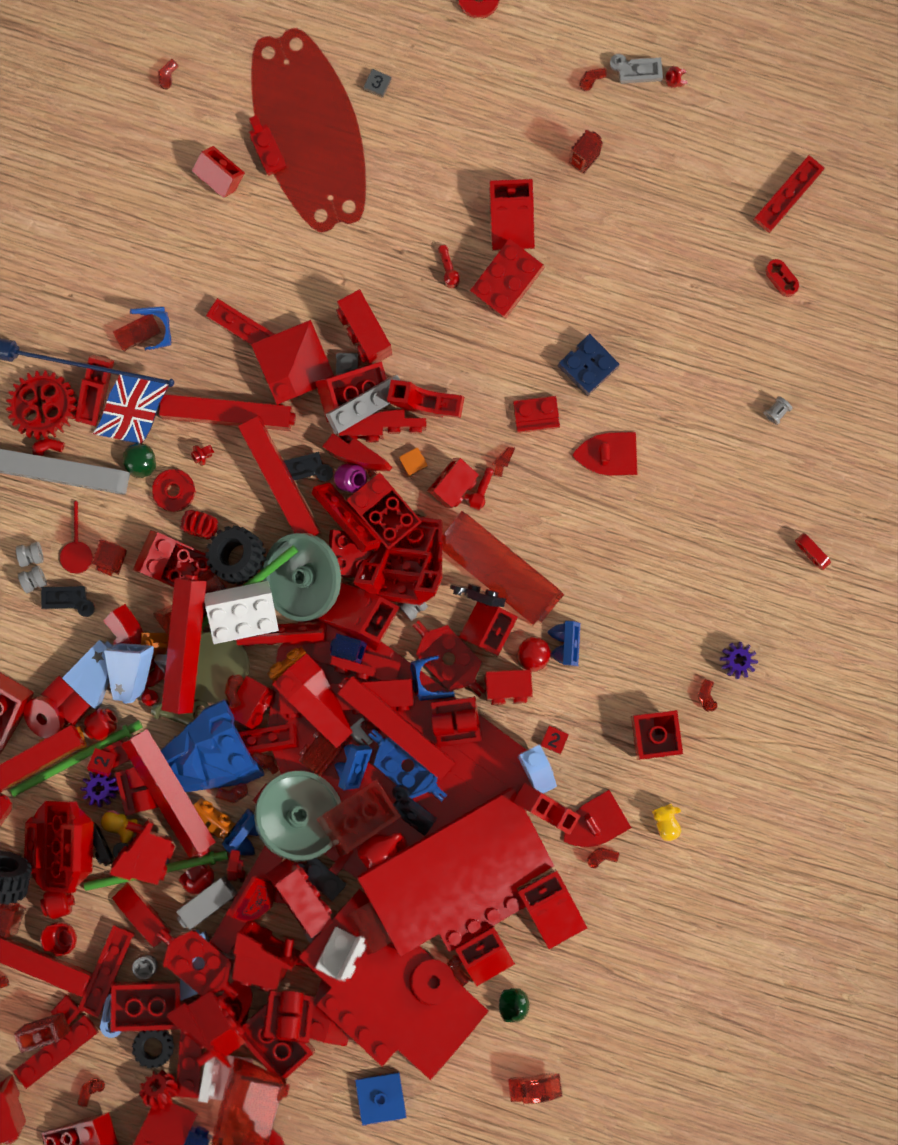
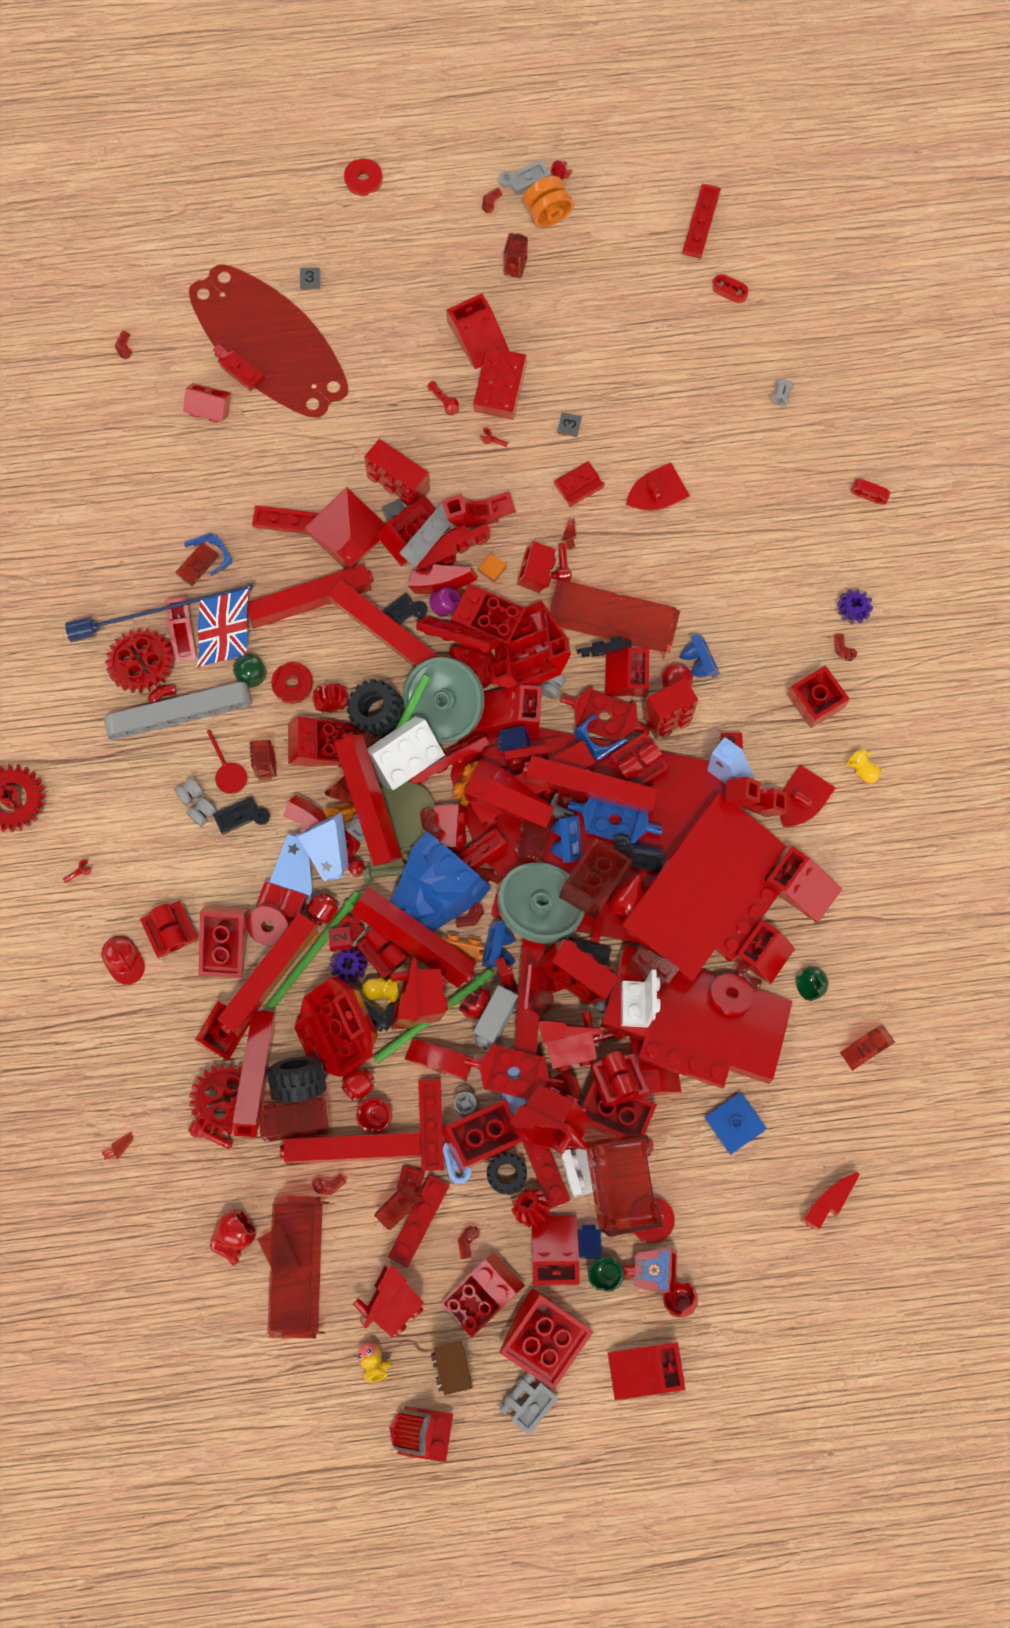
camera: 25 degrees left, 10 degrees down
red plate [191,445,214,466] -> none
dark blue piece [558,333,620,397] -> none
clear red arm [587,847,619,868] -> none
none -> red hand [480,428,509,448]
none -> orange wheel [523,176,574,228]
none -> dark grey tile [558,412,582,437]

